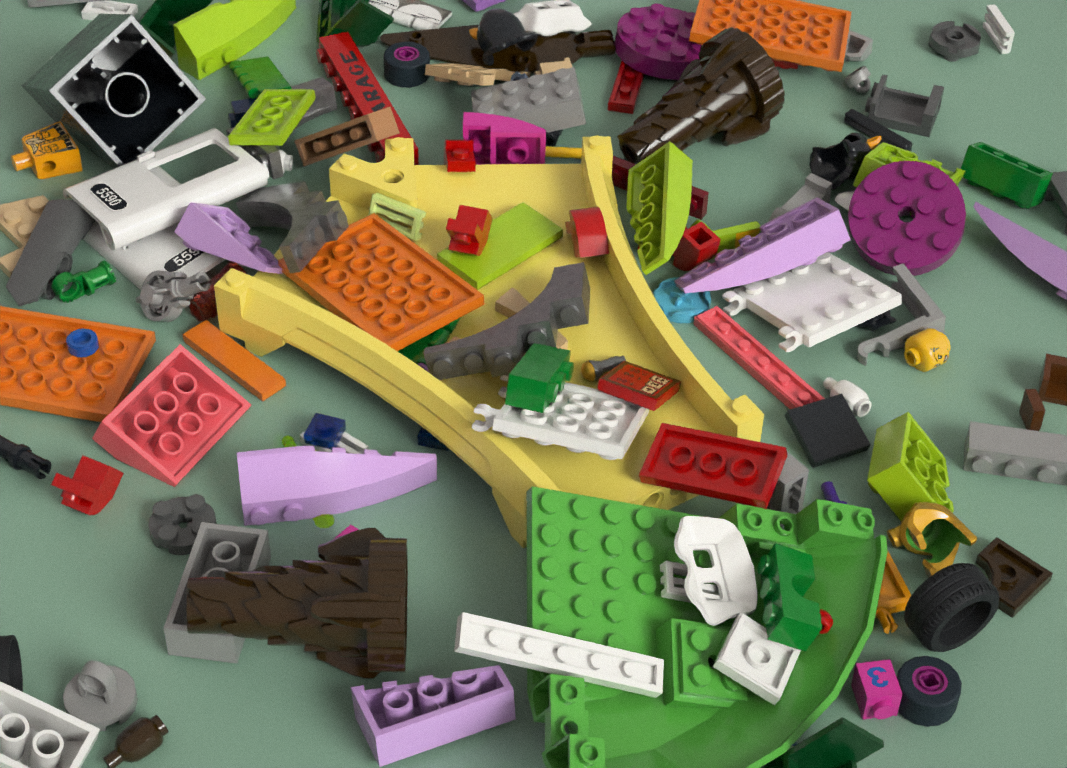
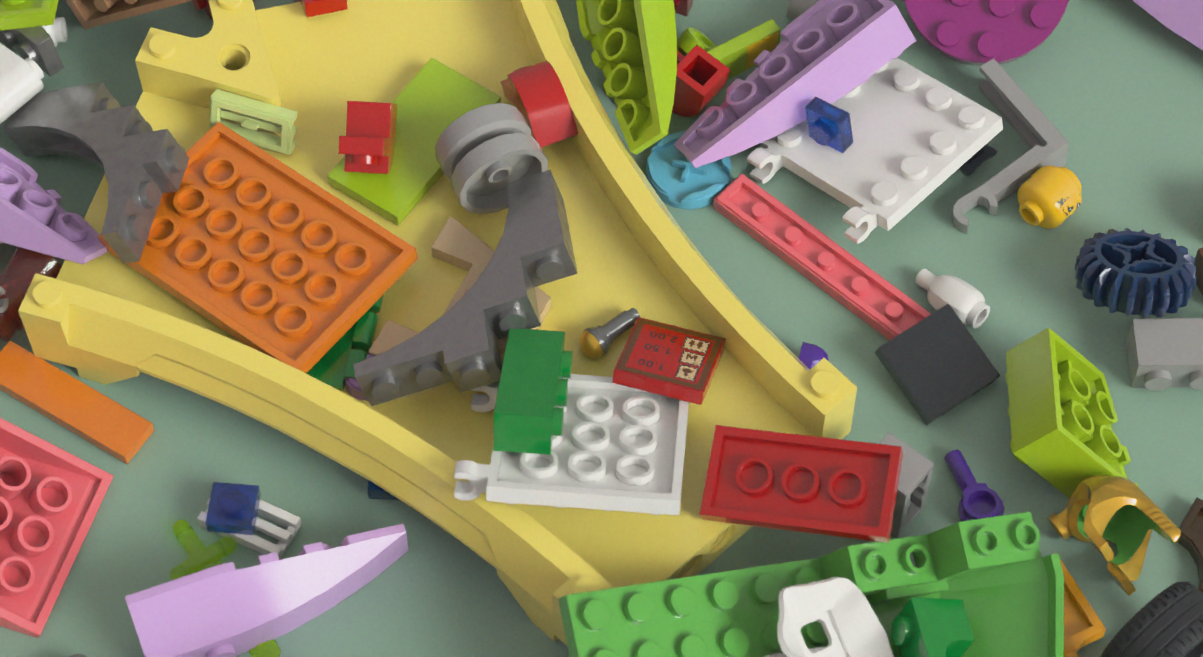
camera: 10 degrees left, 15 degrees up
none -> light grey wheel [435,103,548,214]
none -> clear blue plate [805,96,854,153]
none -> dark blue gear [1075,228,1197,319]

